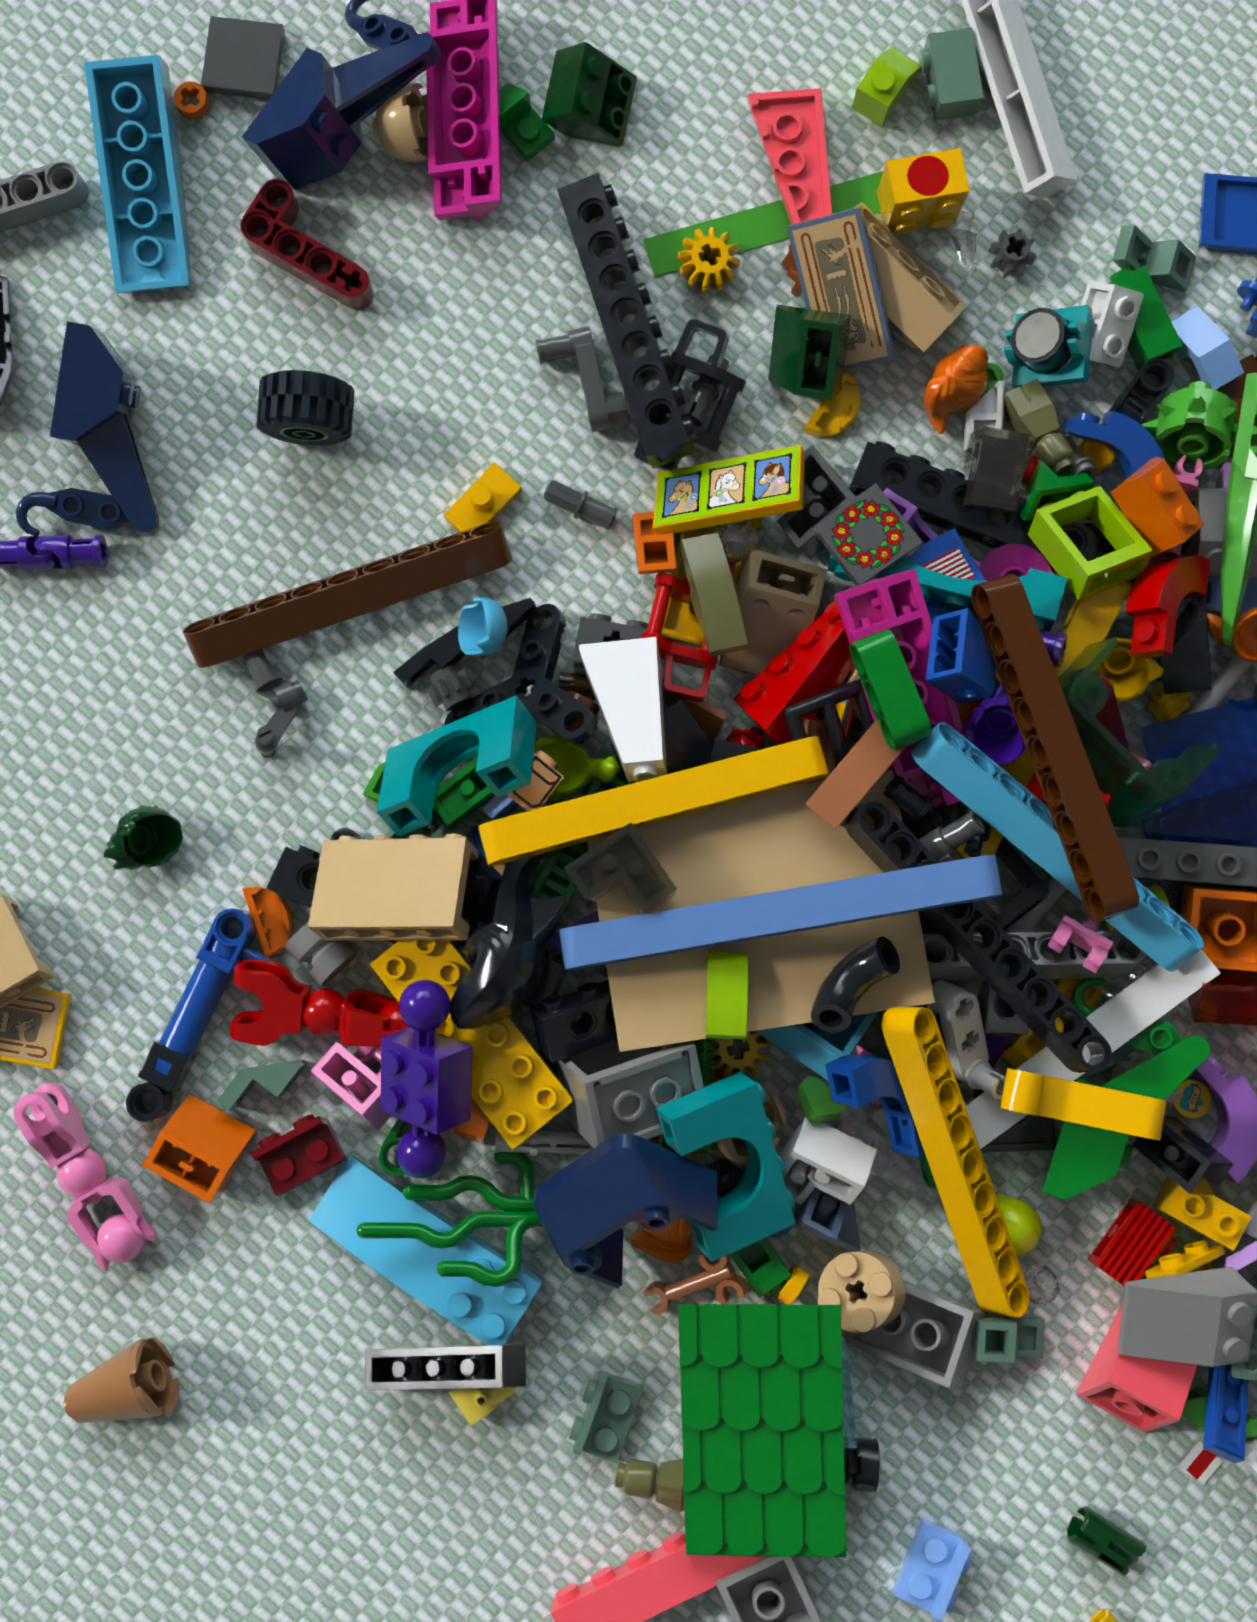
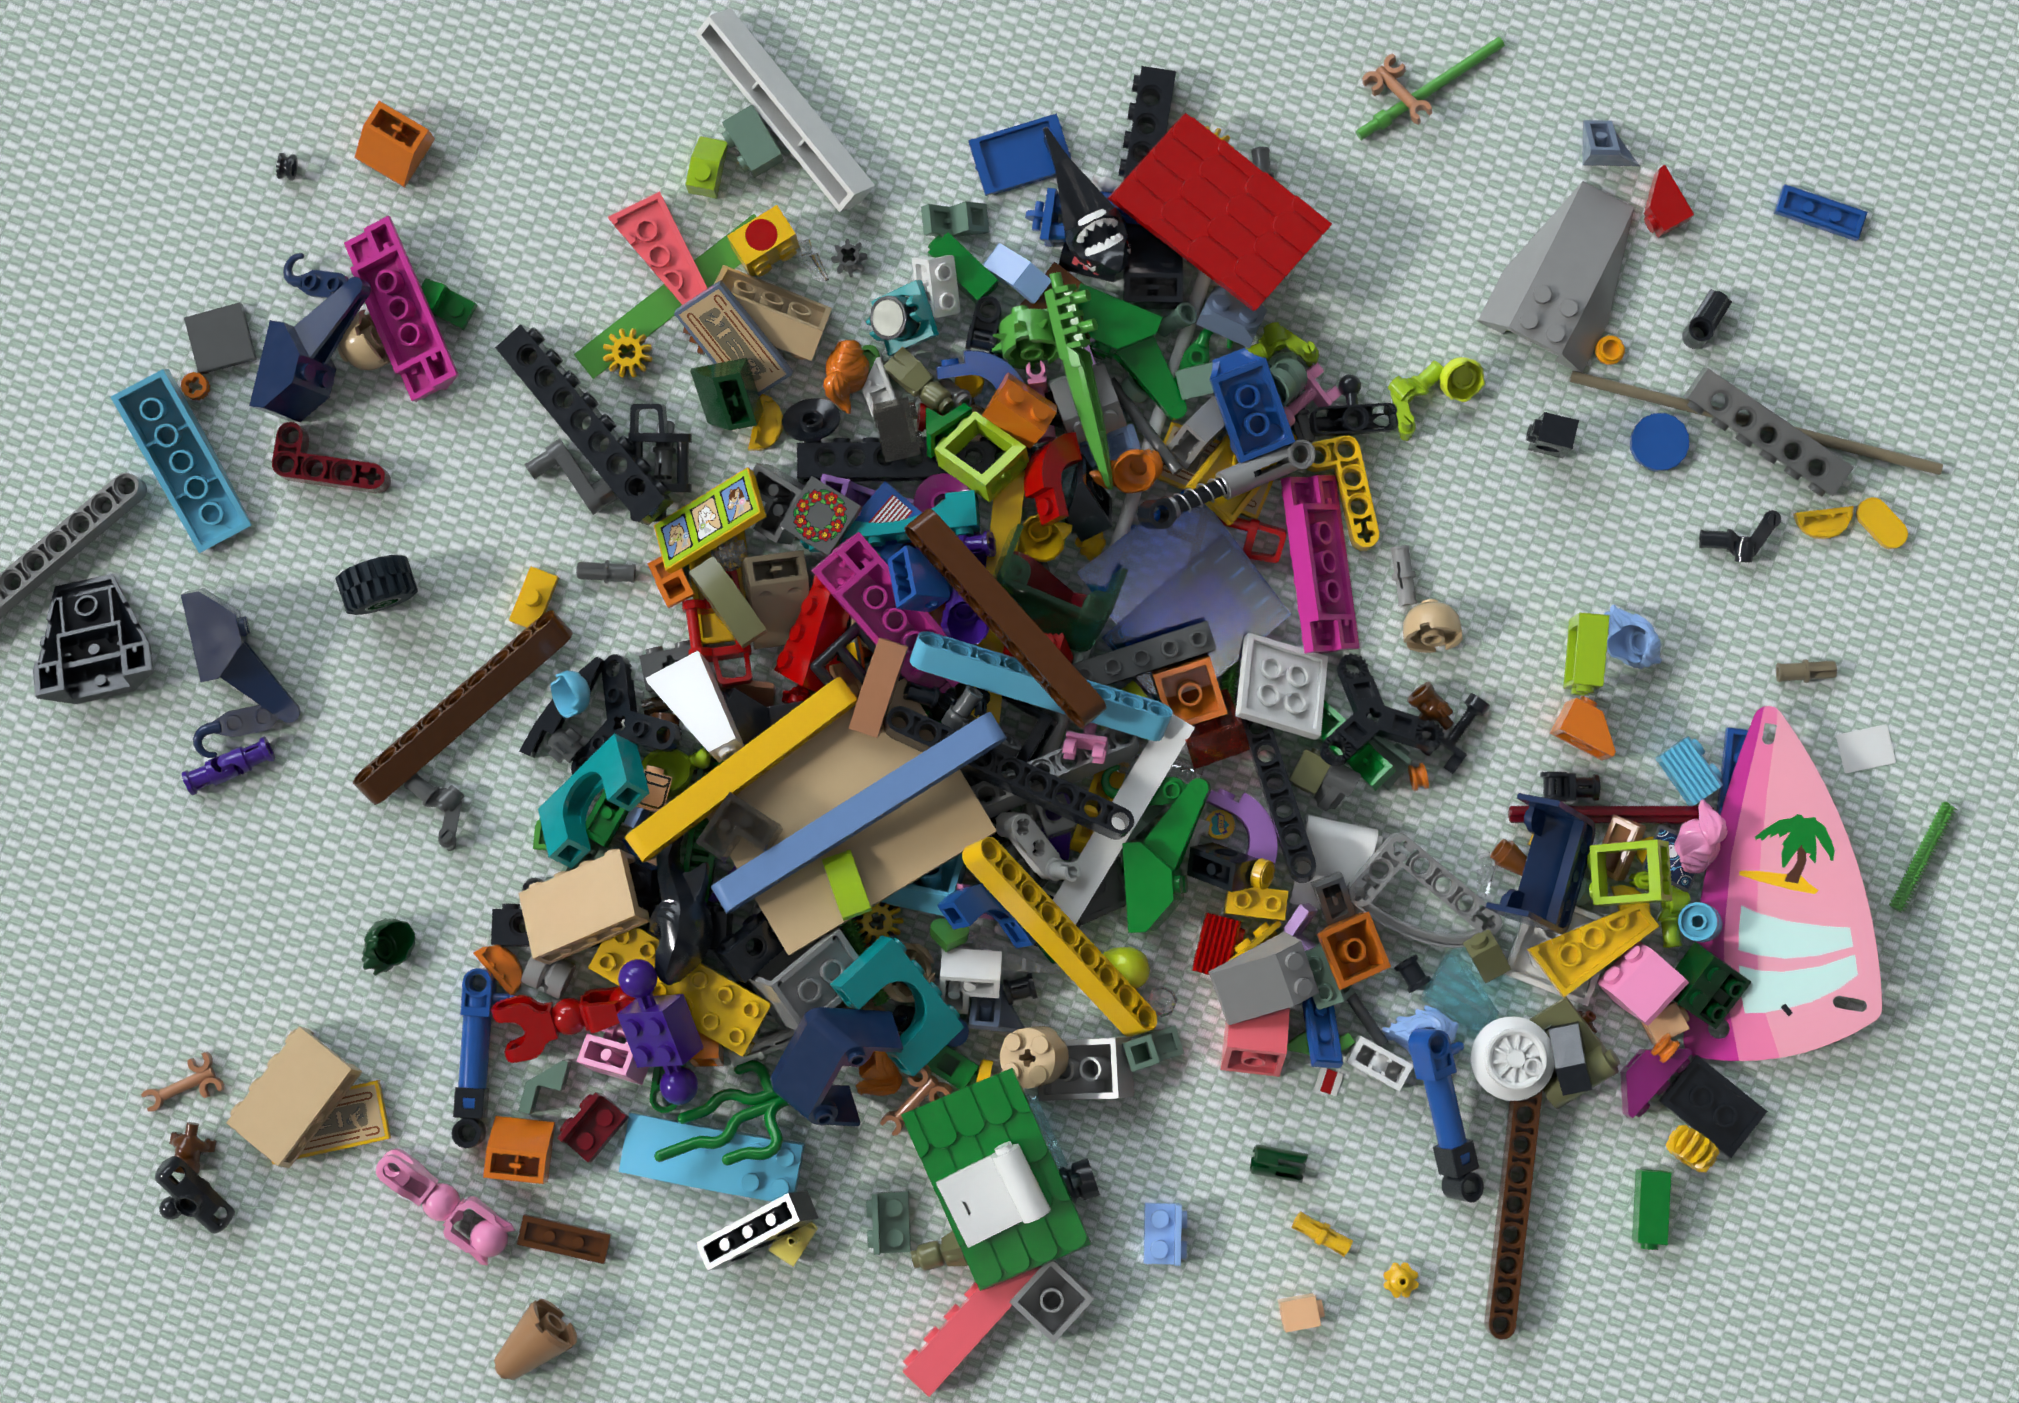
camera: 20 degrees left, 0 degrees up
dark green slope [541,42,637,147] -> none
black cylinder [811,936,900,1033] -> none
green beam [850,629,932,751] -> none
yellow beam [1000,1068,1167,1141] -> none
none -> reddish brown plate [517,1214,612,1264]
none -> black dish [782,398,841,442]
none -> white door [936,1141,1051,1248]
none -> black bush [1003,972,1038,1005]
none -> yellow tile [1250,858,1275,890]

